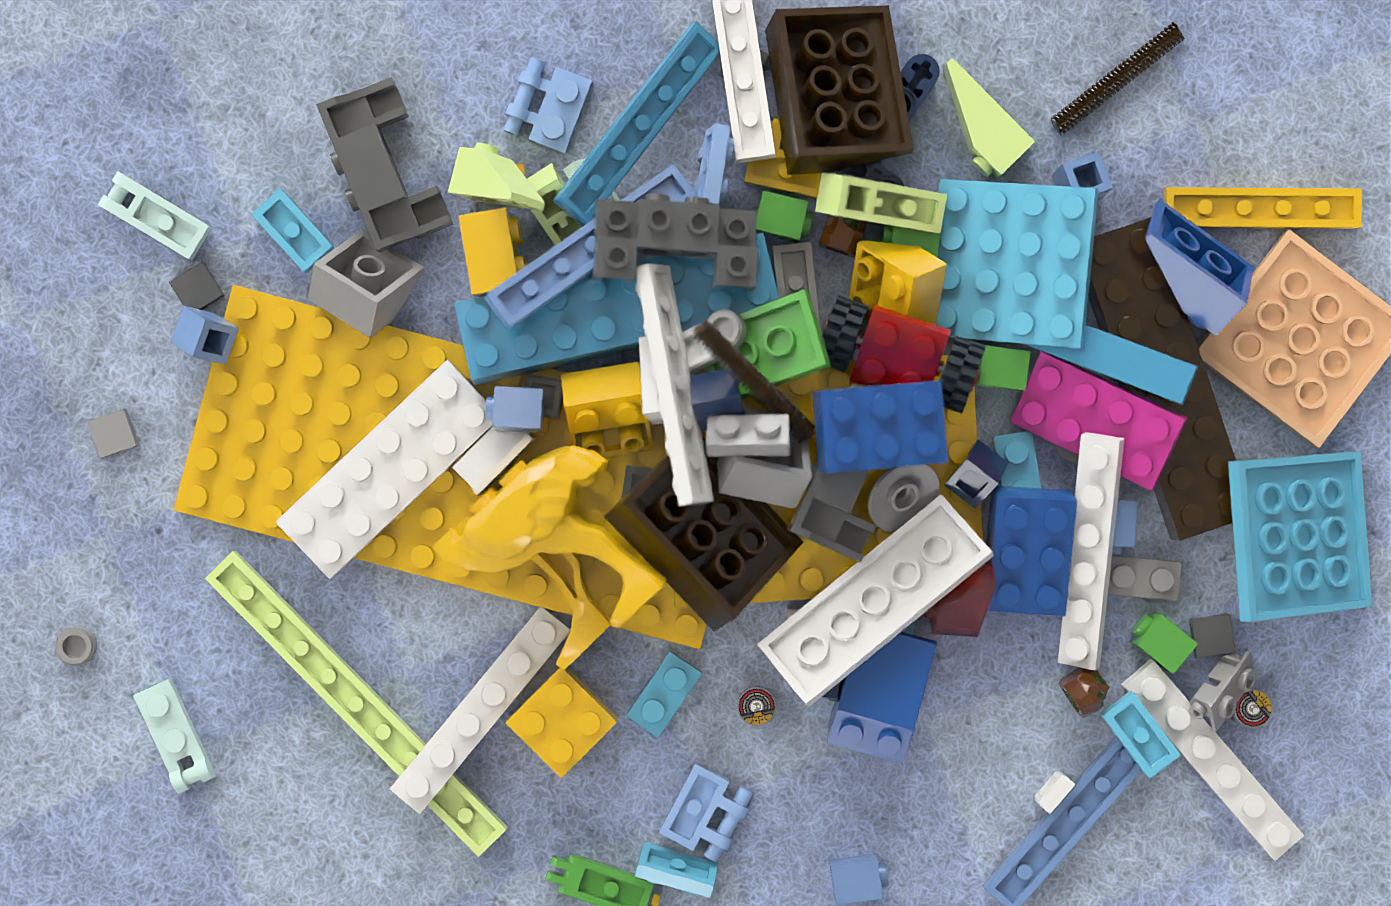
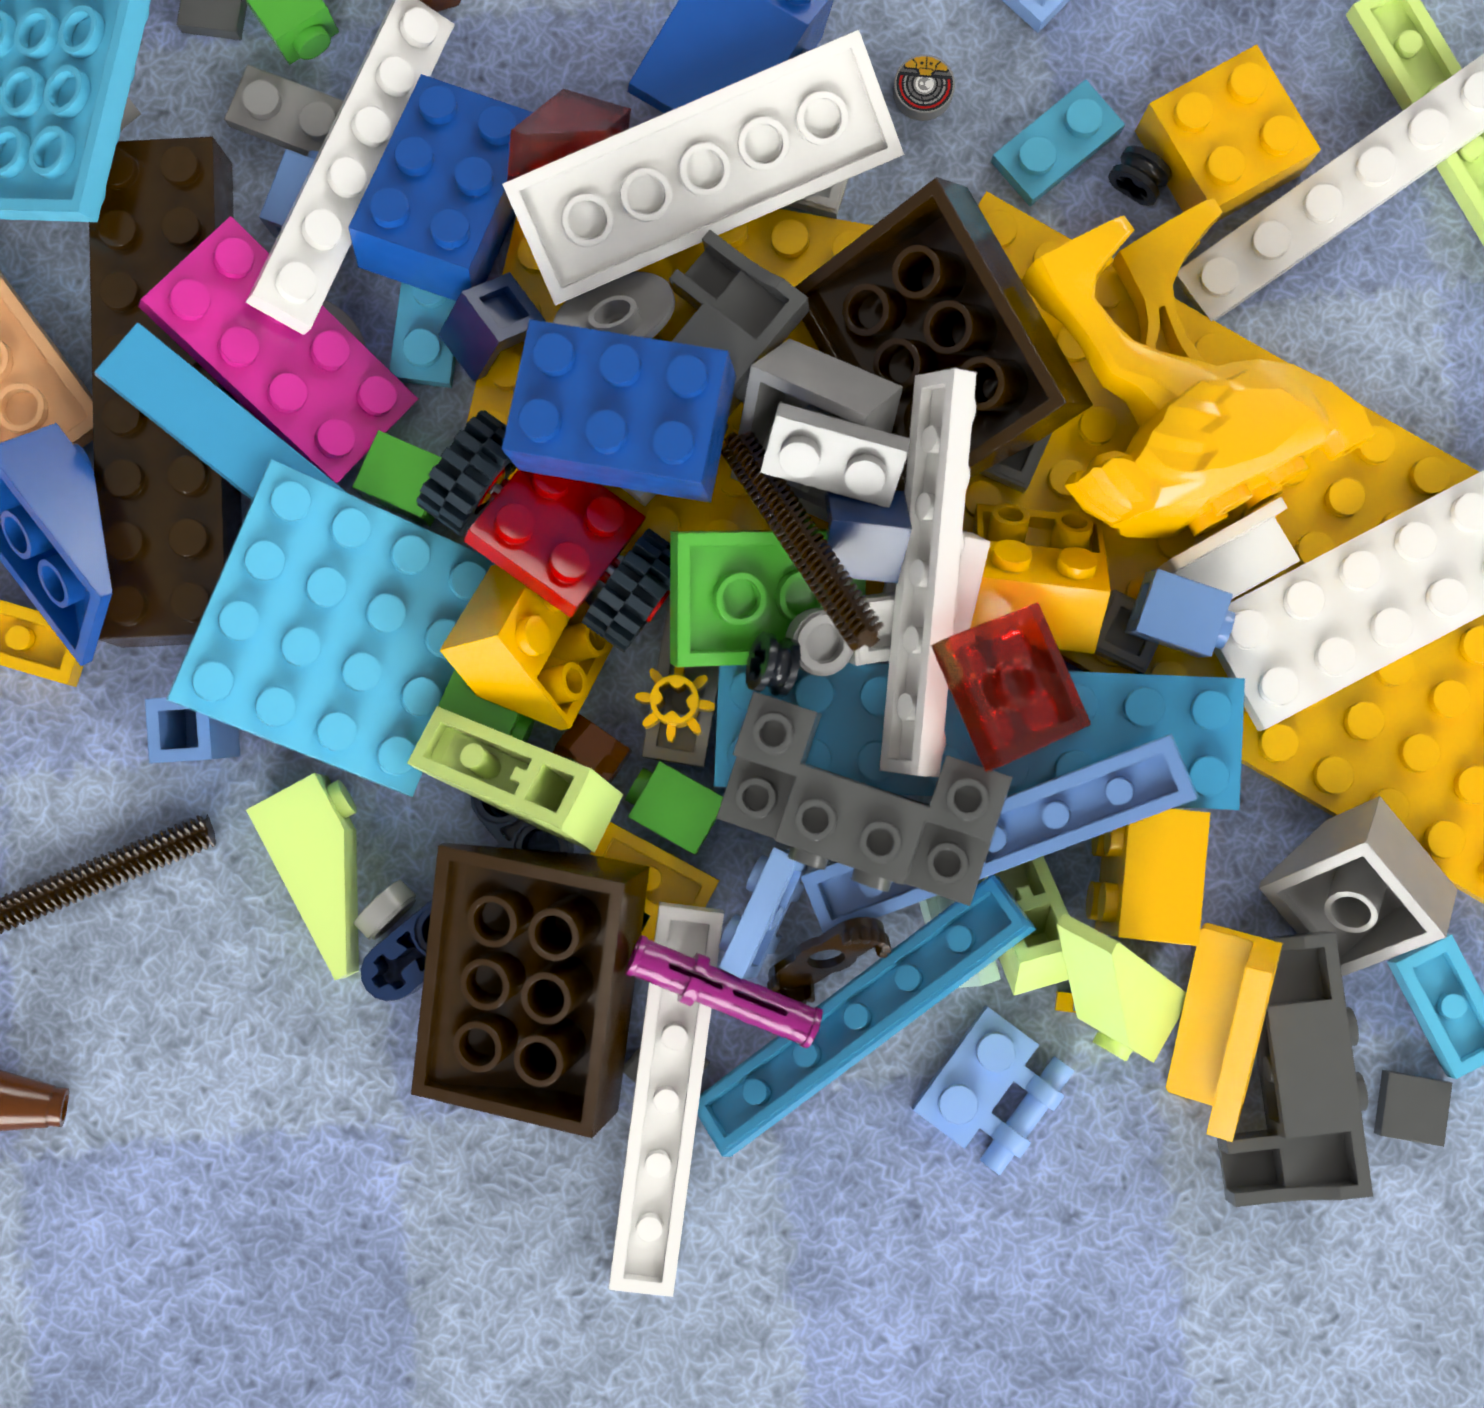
camera: 155 degrees left, 5 degrees down
none -> light grey tile [354,879,416,940]
none -> magenta pin [625,935,823,1048]
none -> yellow gear [635,666,716,743]
none -> black bush [745,631,801,697]
none -> dark brown piece [767,917,891,1004]
none -> clear red plate [931,602,1092,772]
none -> black bush [1108,145,1172,206]
none -> yellow panel [1166,923,1283,1142]
none -> dark grey tile [1374,1070,1452,1147]

